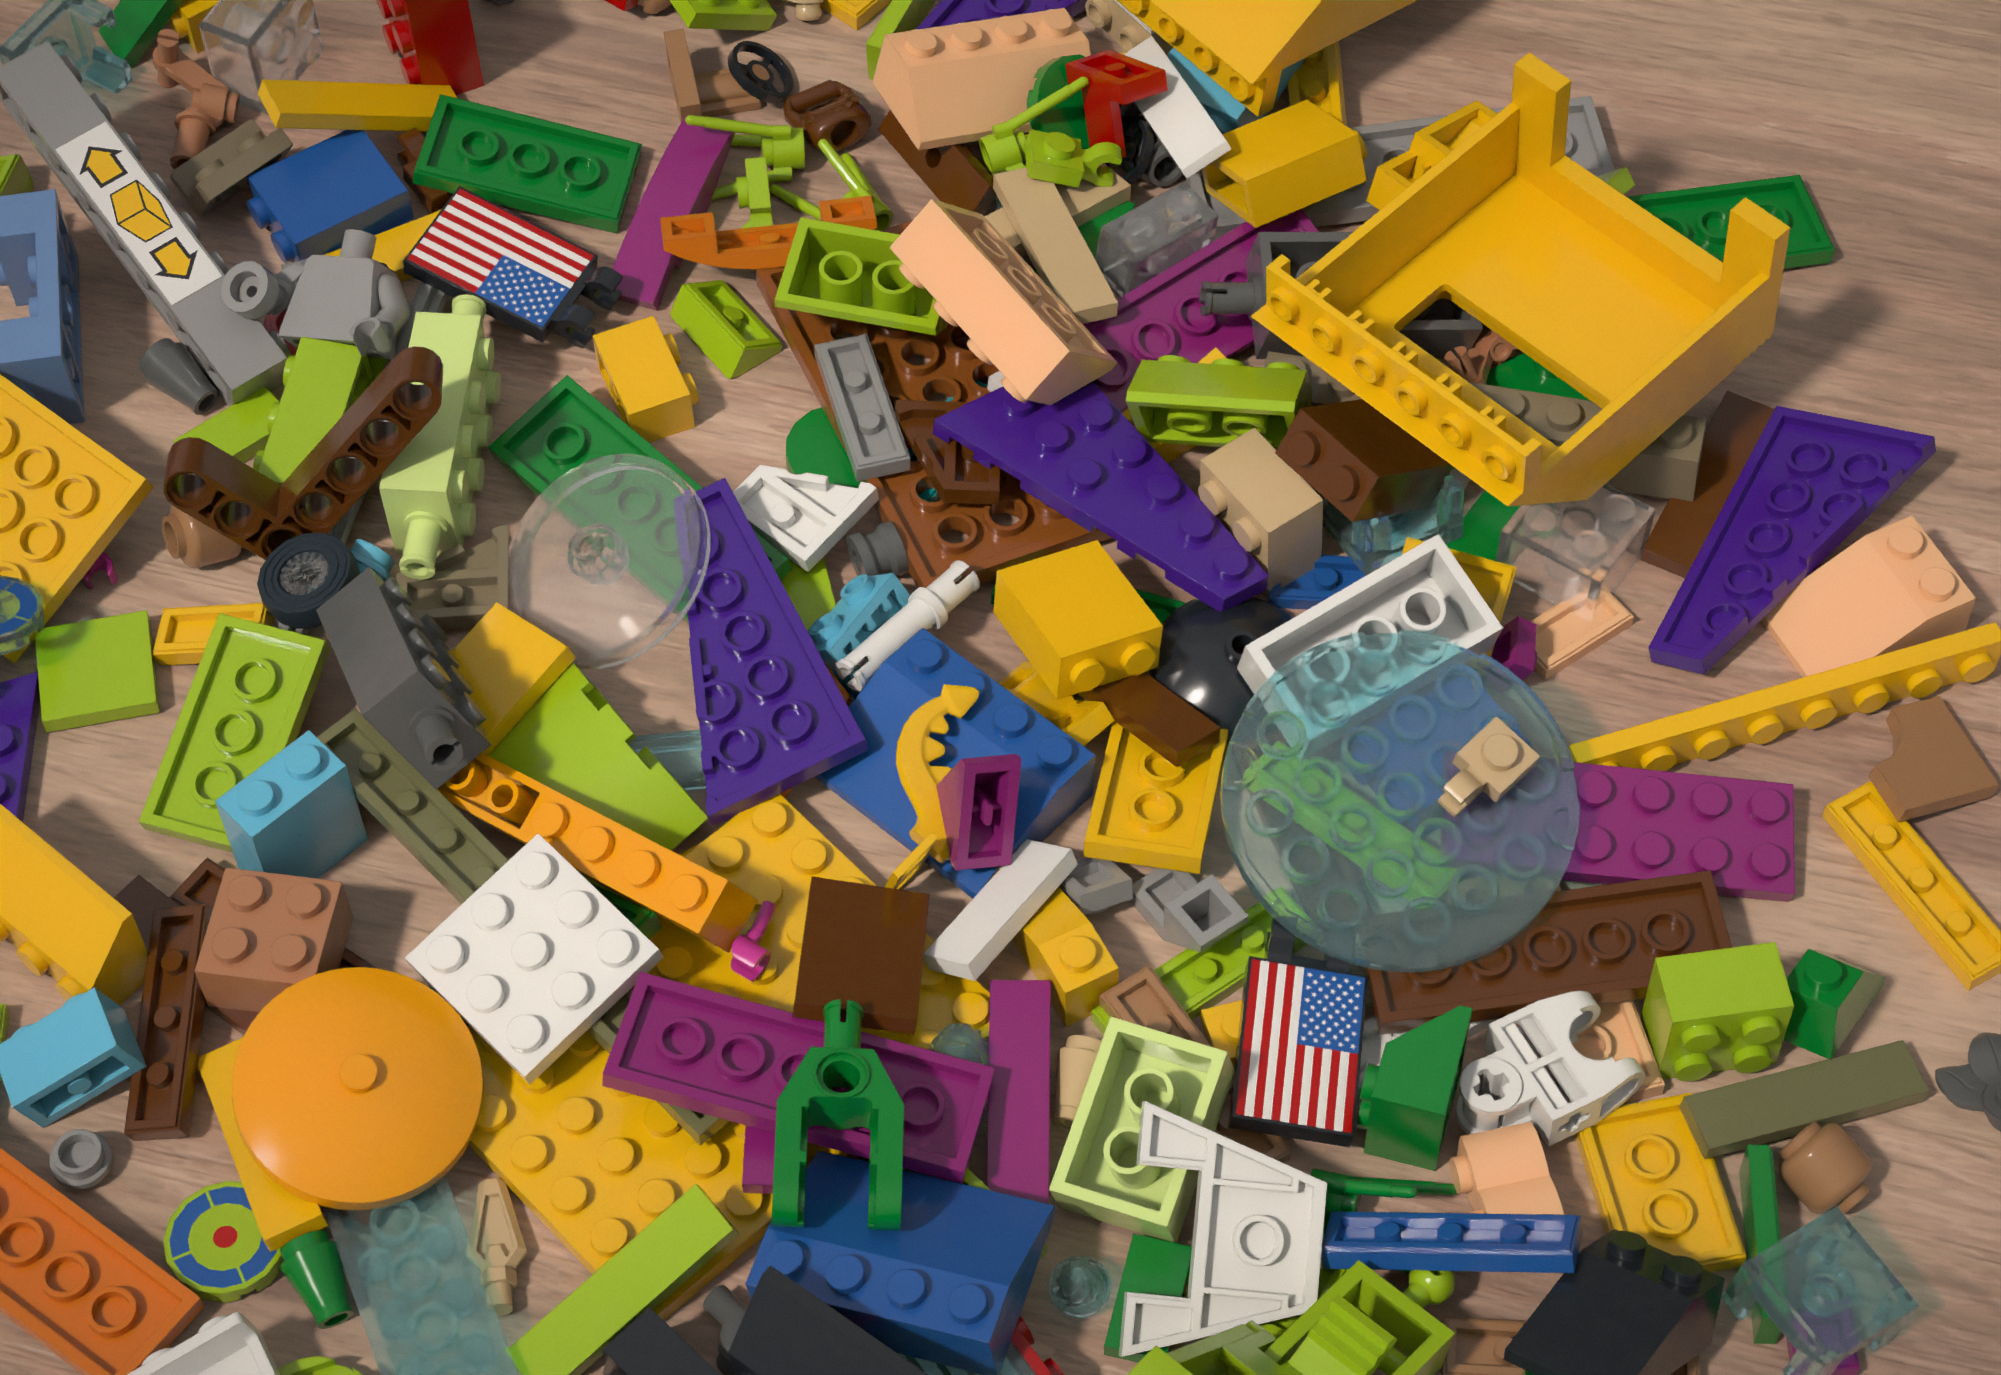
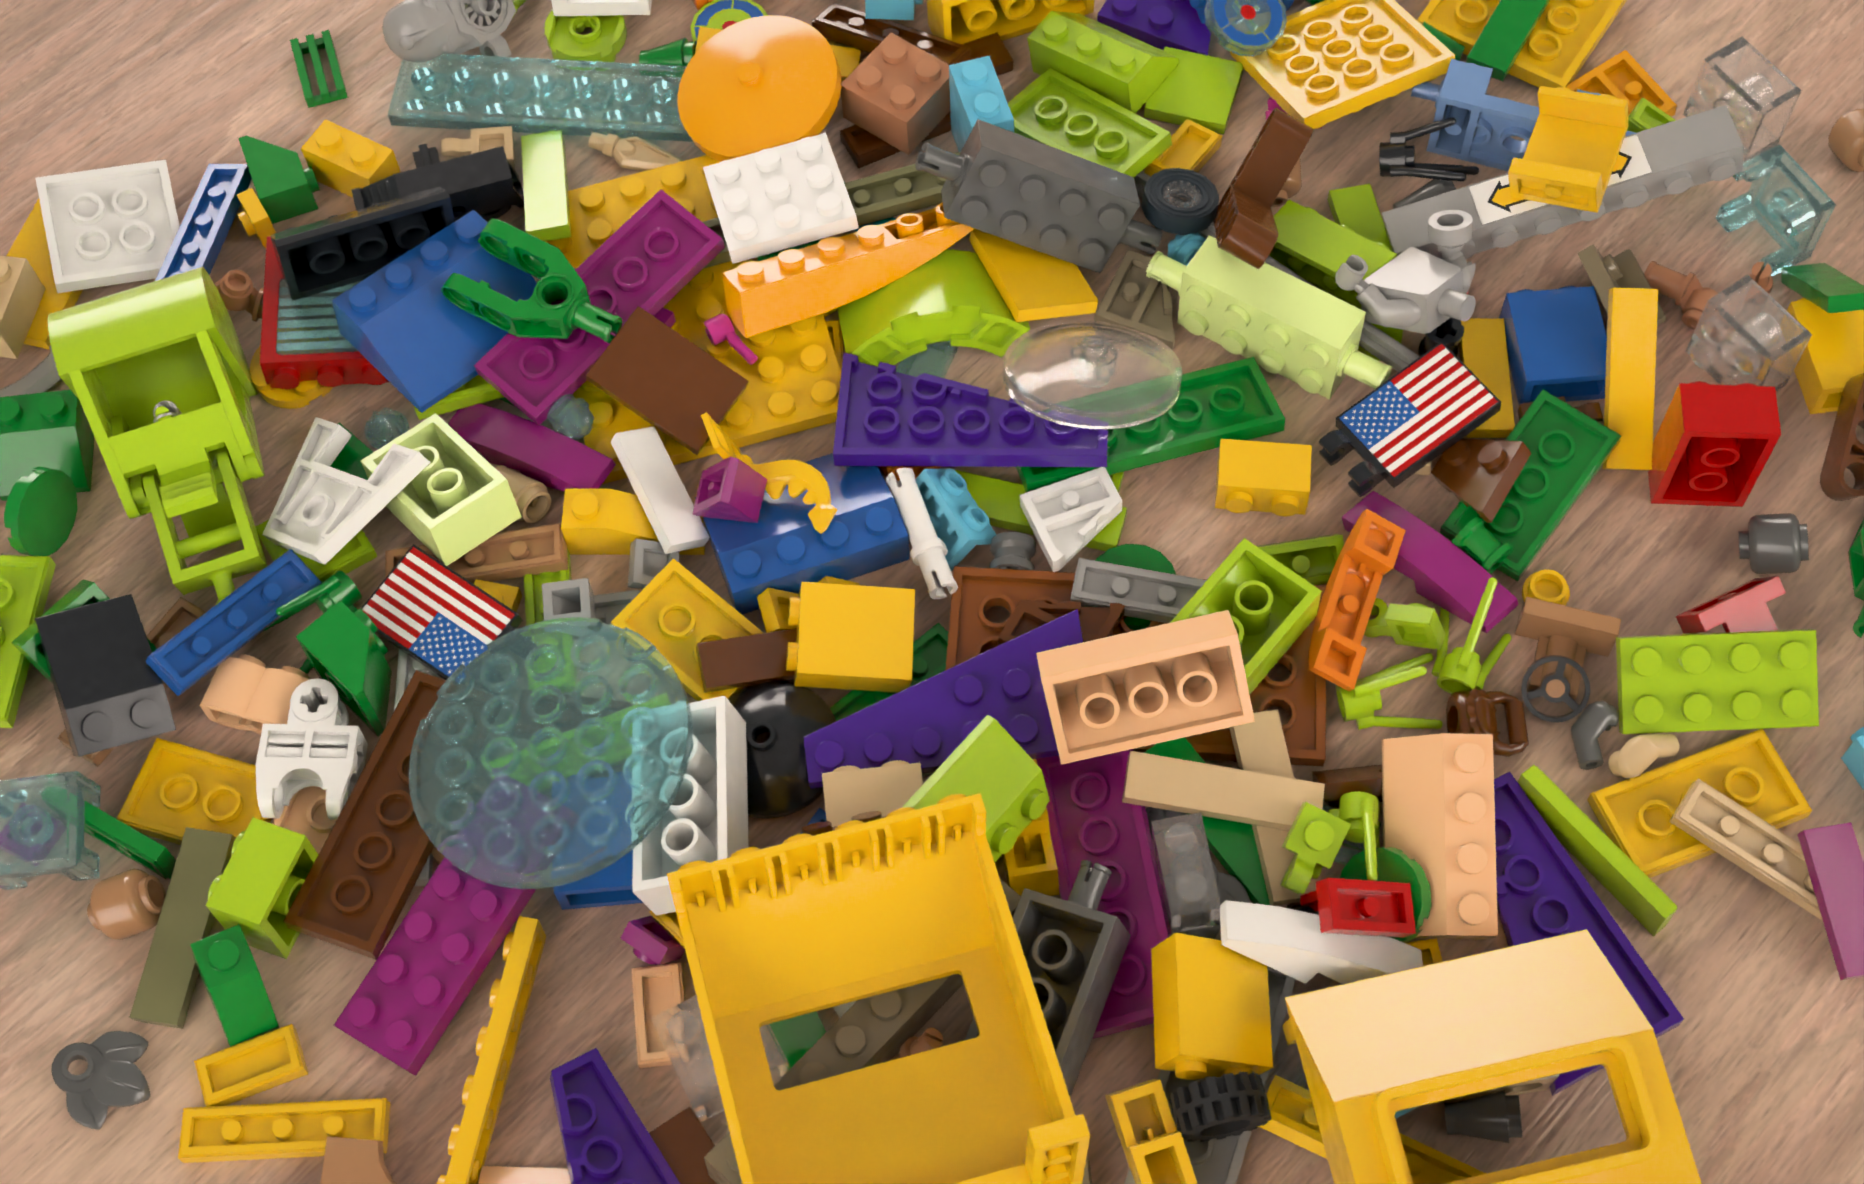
camera: 120 degrees right, 5 degrees up
tan plate [1437,716,1540,818] -> none
none -> yellow tile [194,1024,309,1107]
none -> lime slope [1027,11,1179,114]
none -> black tyre [1170,1072,1271,1142]
none -> black plant [1379,117,1479,182]
none -> reddish brown wing [1431,438,1531,523]
none -> green bush [1452,516,1514,575]
none -> yellow panel [1508,86,1629,213]
none -> yellow plate [1522,569,1570,606]
none -> dark grey arm [1571,701,1619,770]

